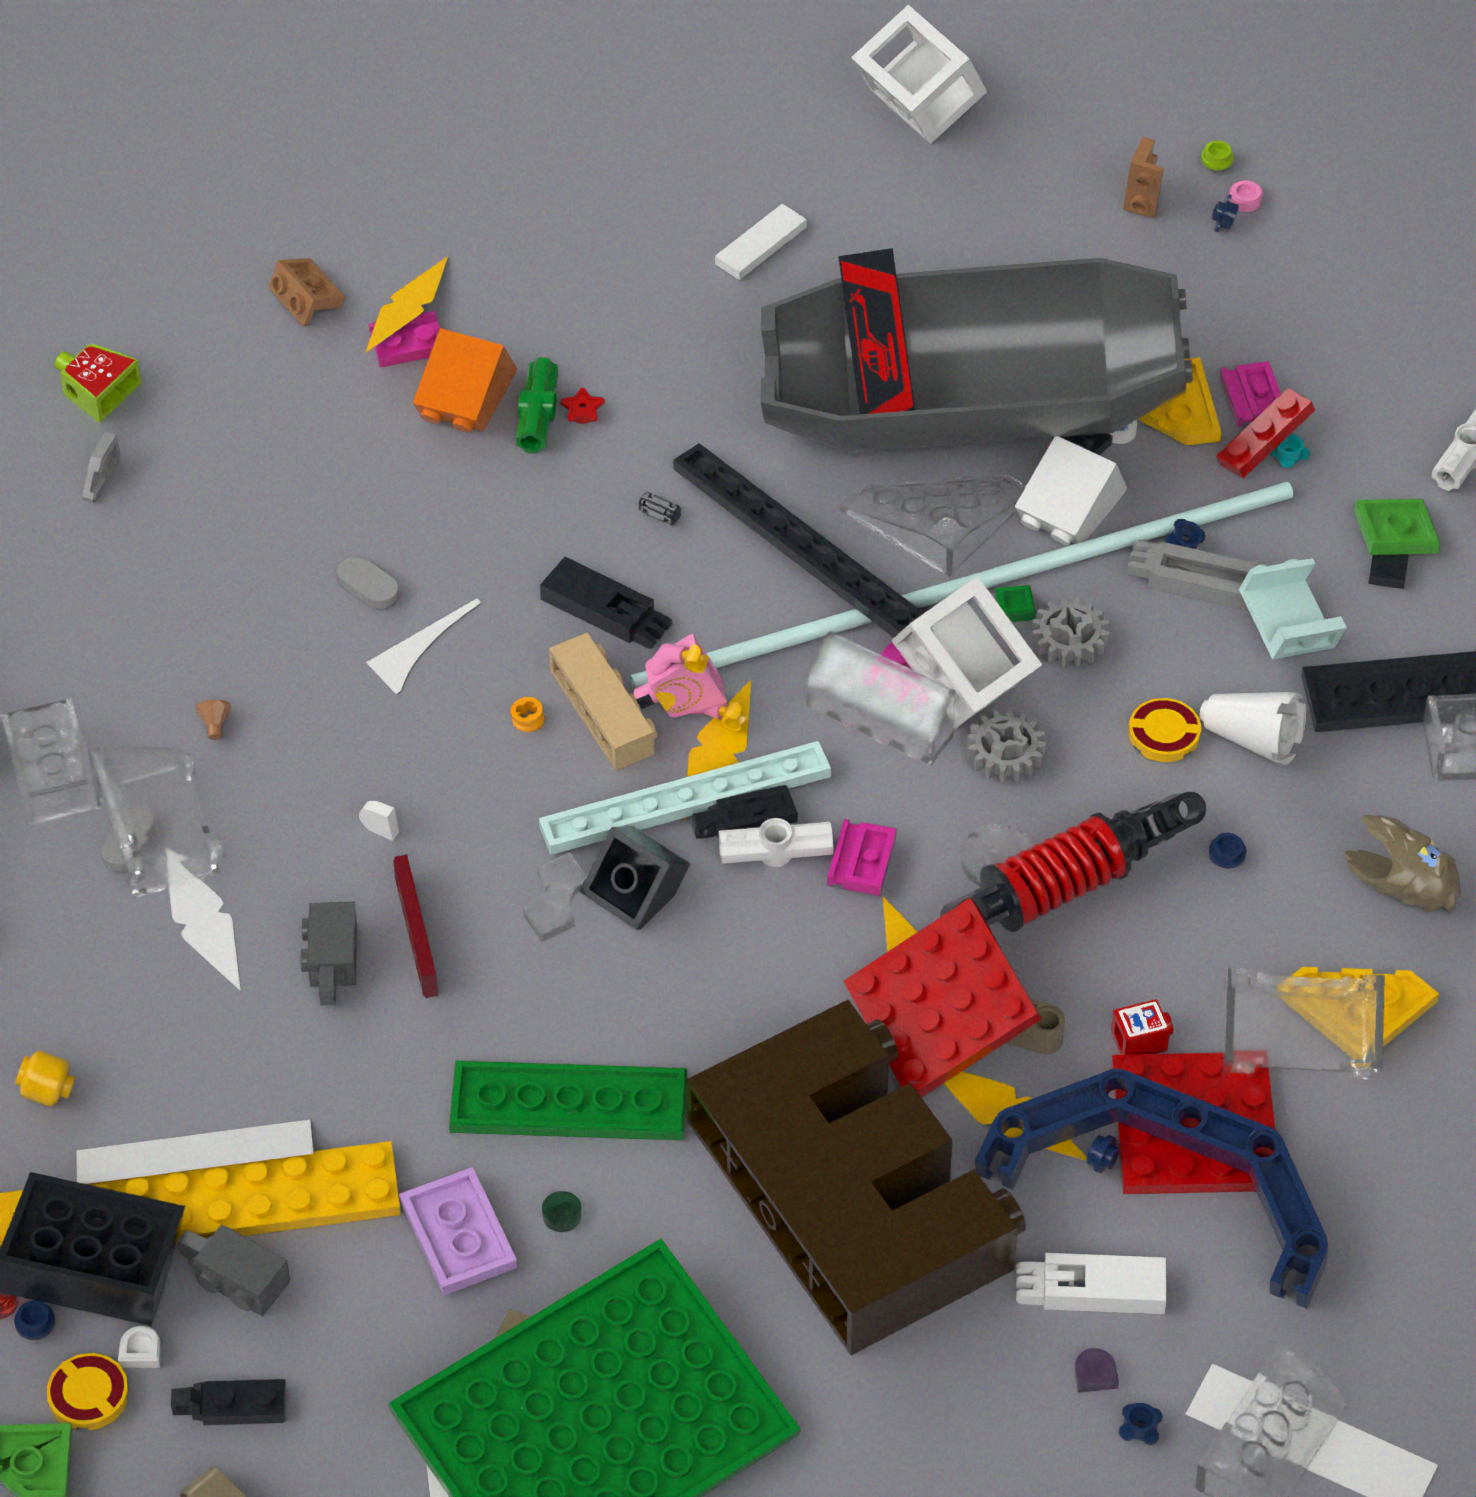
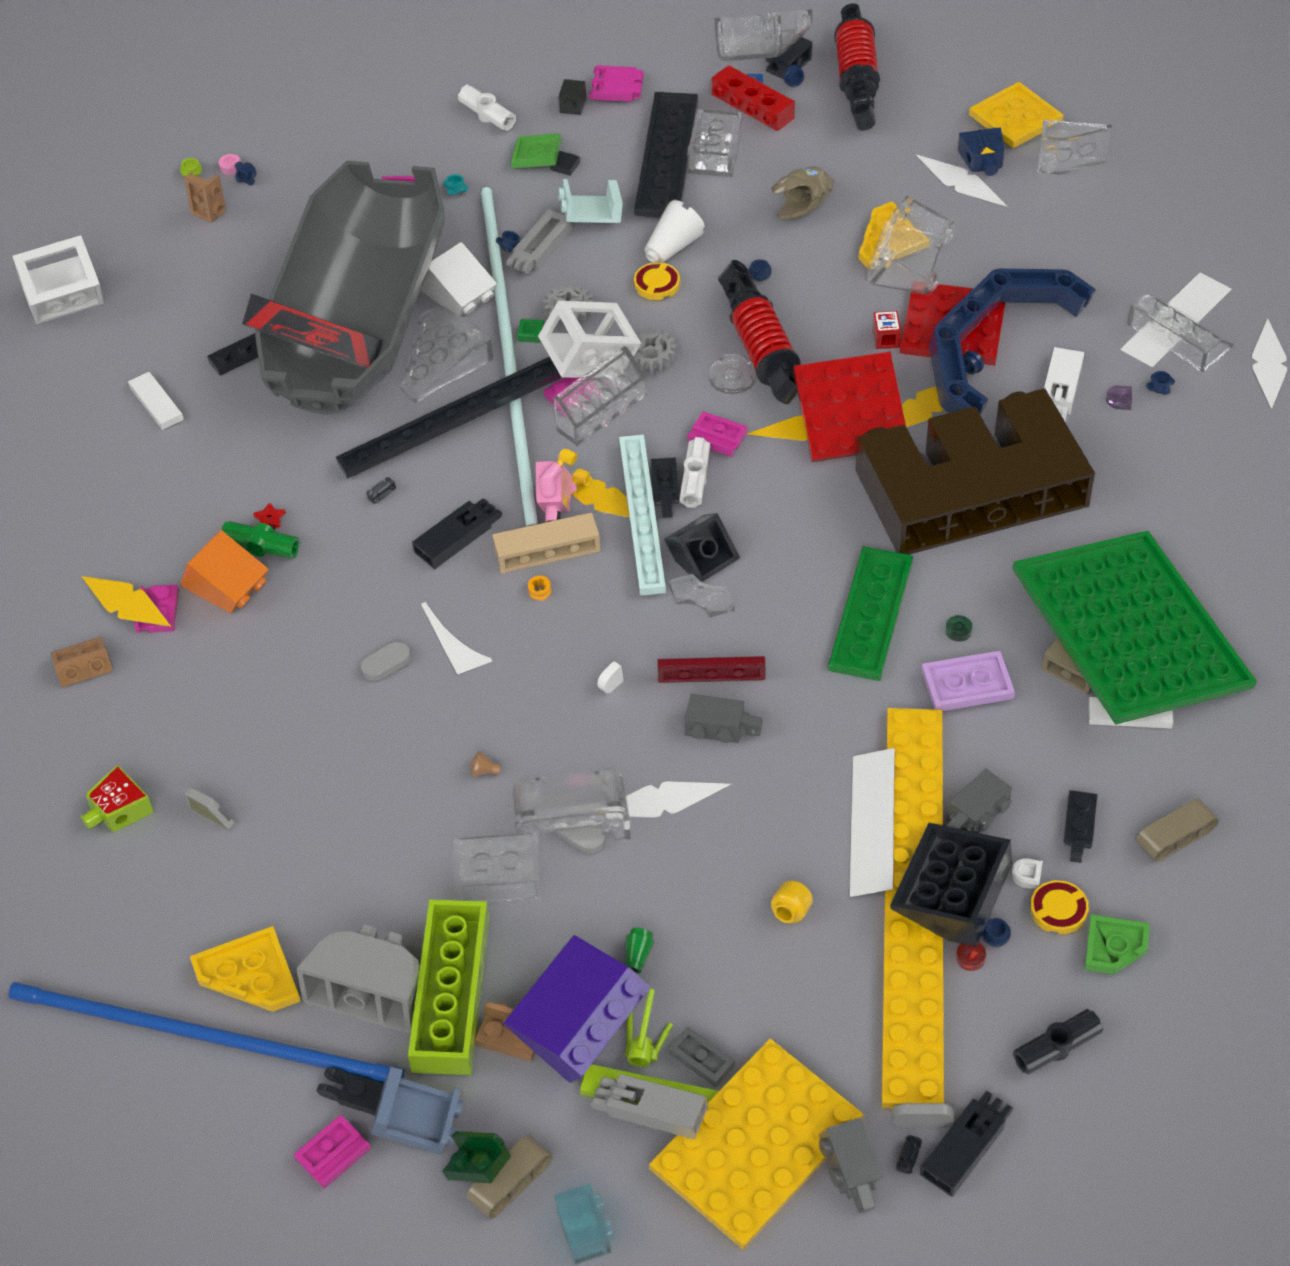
camera: 75 degrees left, 0 degrees up
red plate [1216,388,1315,479] -> none

